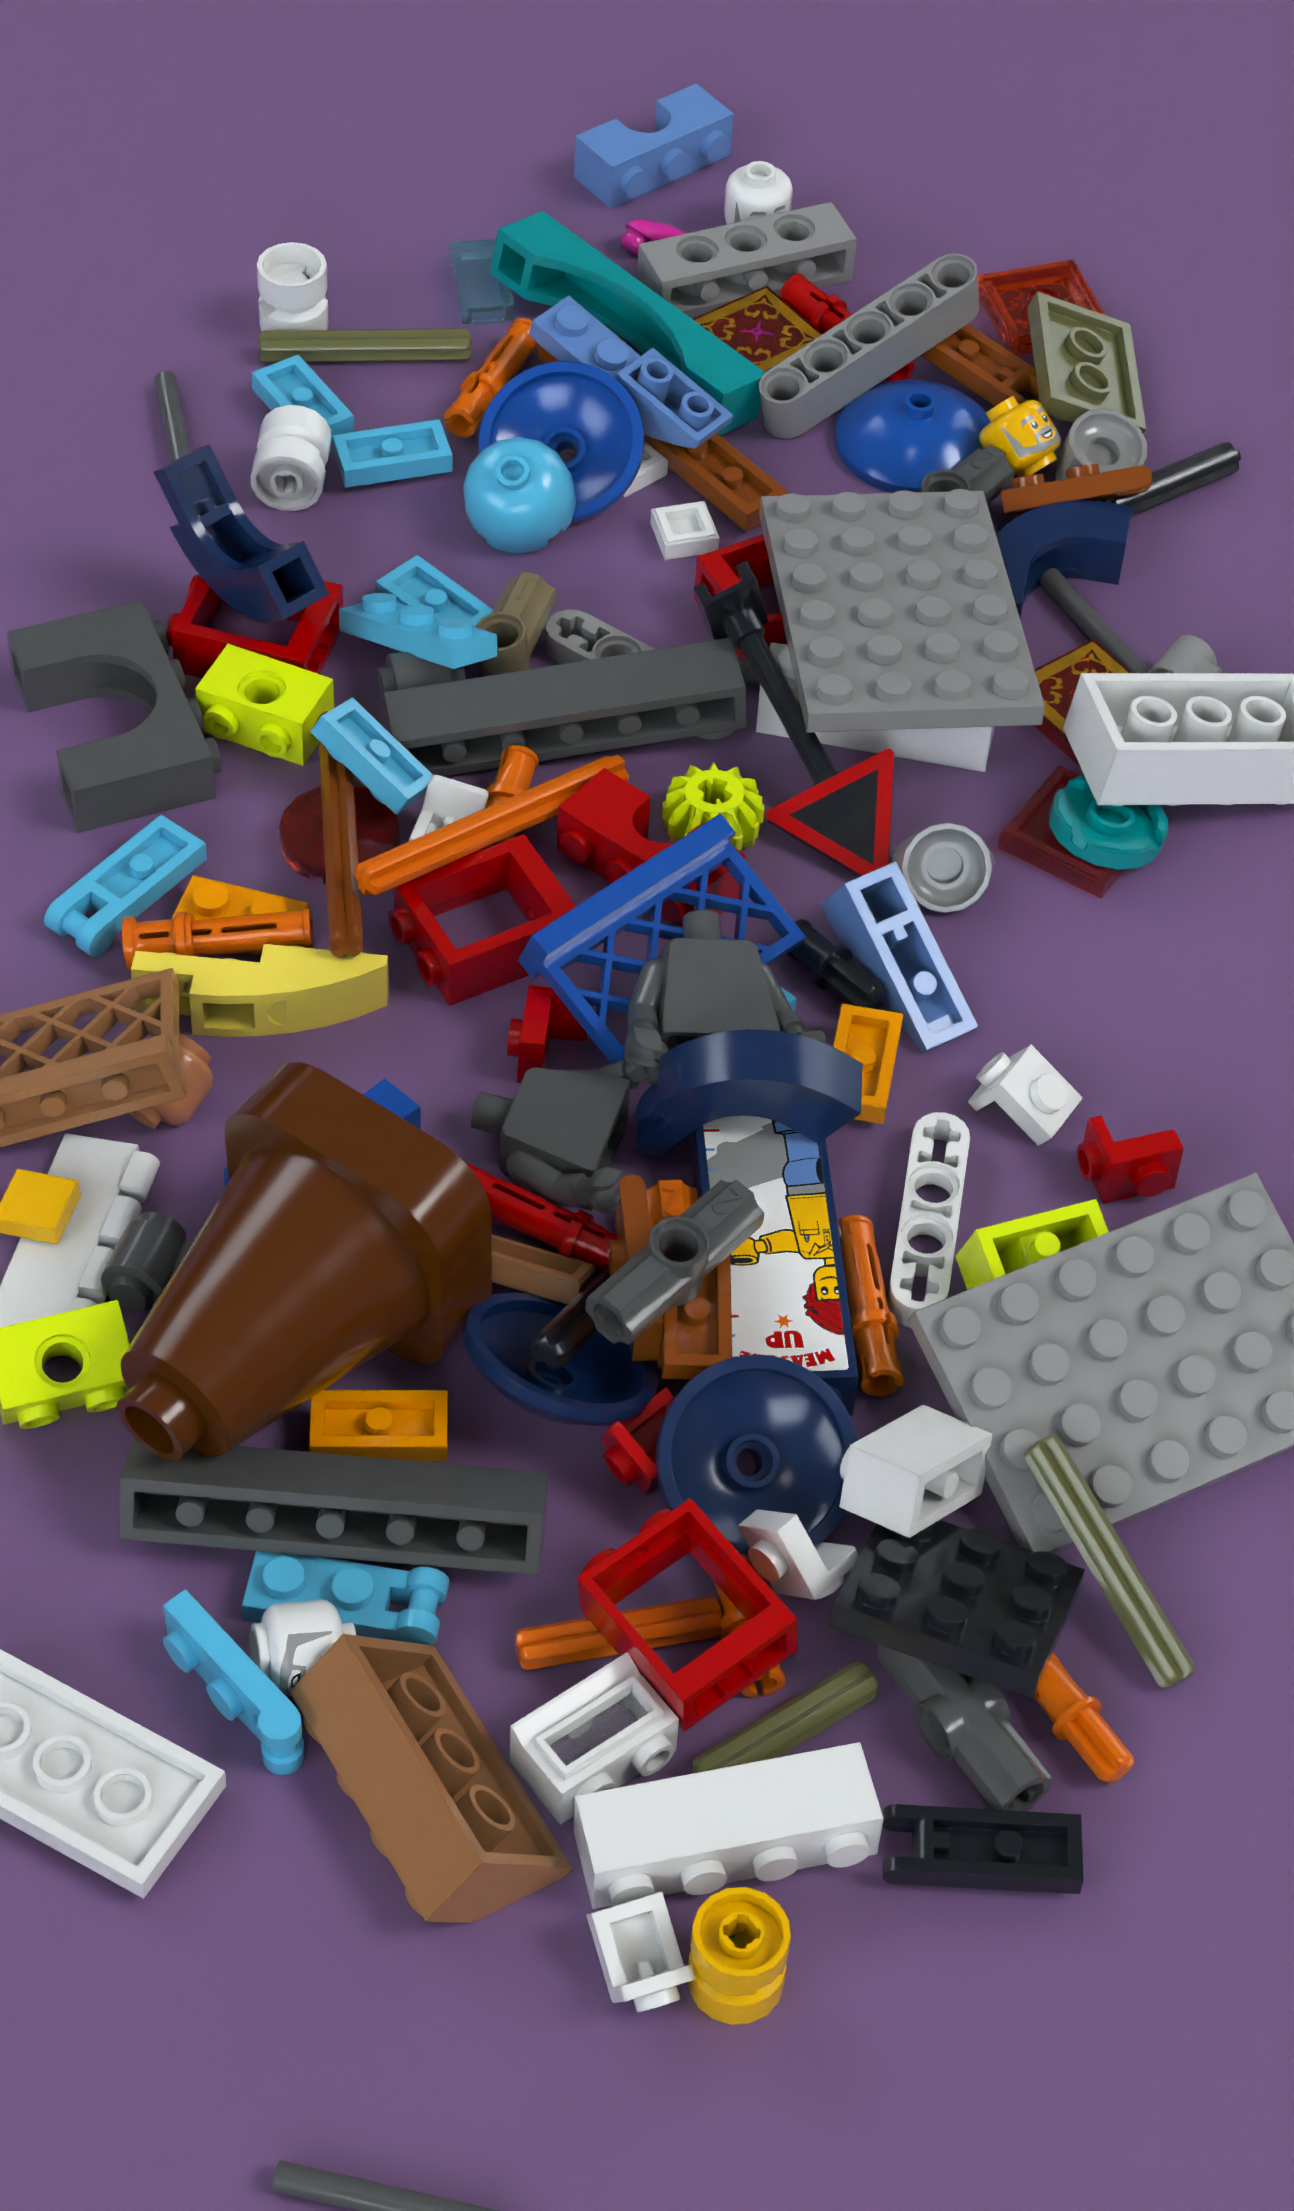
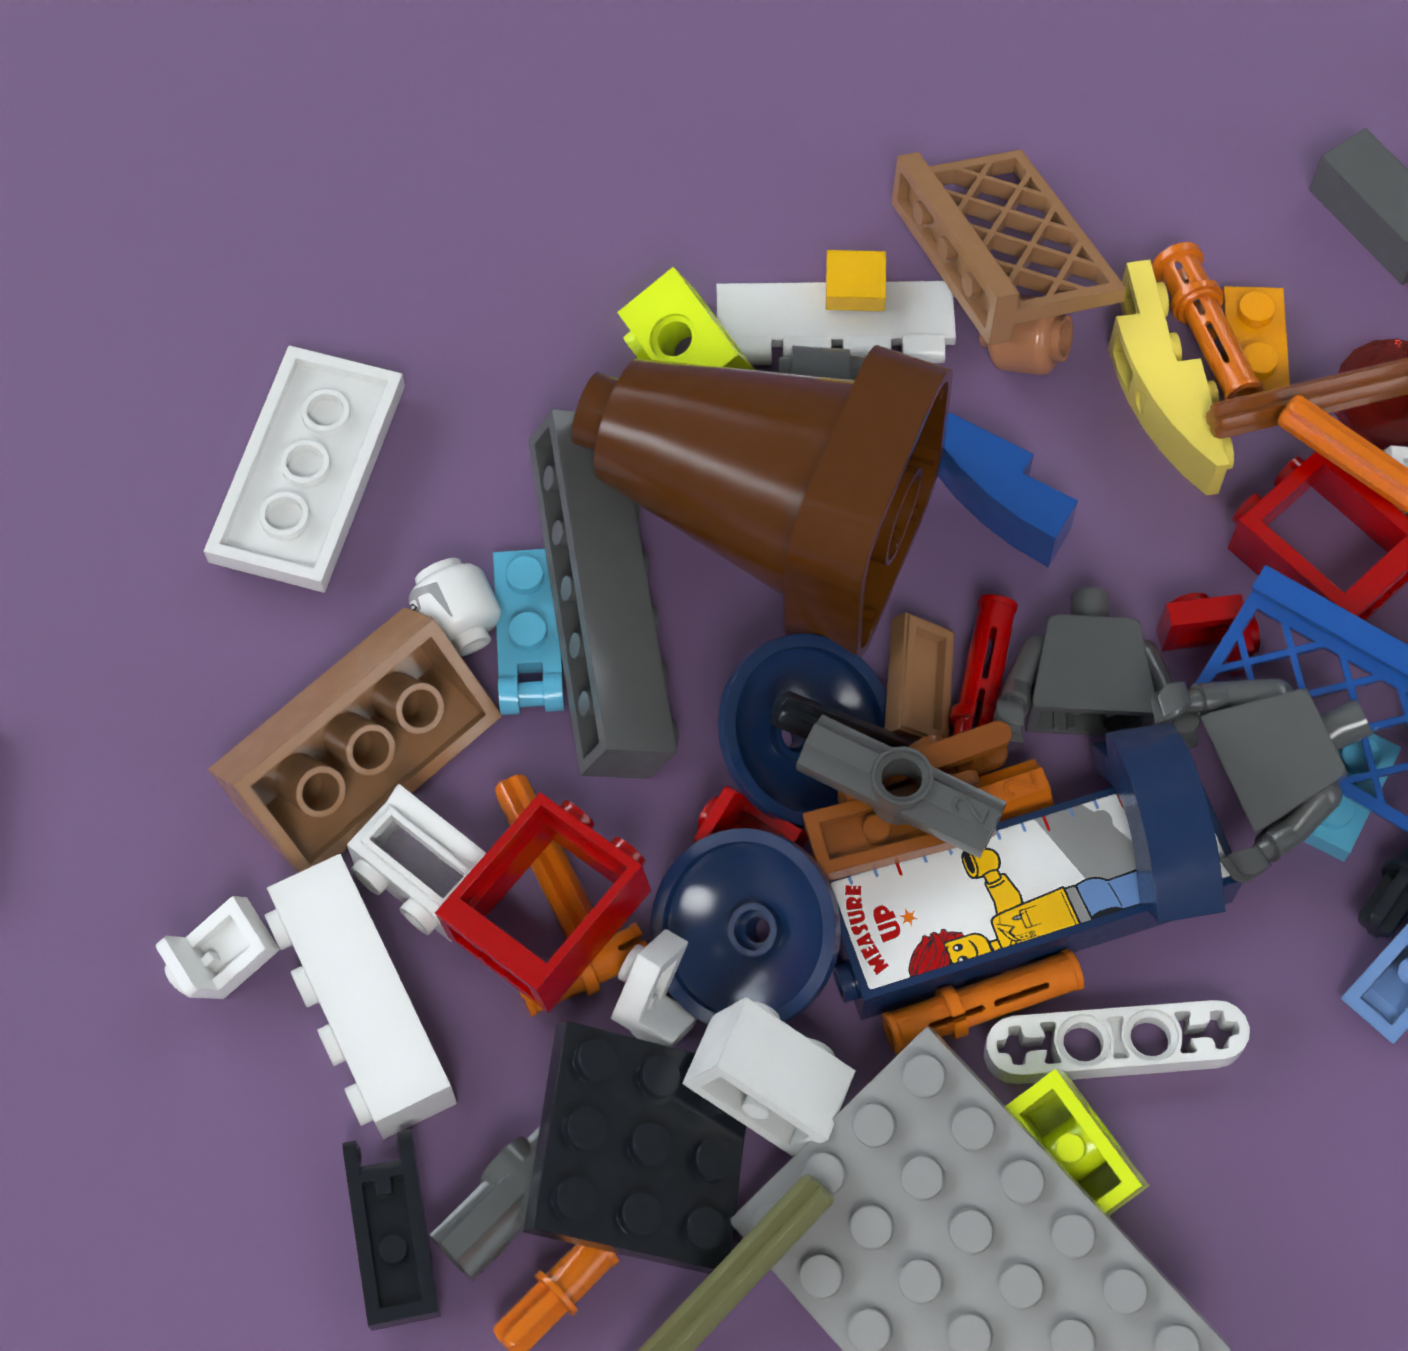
camera: 80 degrees right, 15 degrees up
medium azure plate [44,815,207,958] -> none
medium azure plate [163,1589,305,1776] -> none
light orange plate [309,1390,448,1462] -> none
yellow wheel [688,1887,791,2025] -> none
olive axle [692,1661,879,1774] -> none
light orange plate [833,1004,903,1124] -> none
white bracket [968,1044,1083,1146] -> none
red bracket [1077,1116,1184,1204] -> none

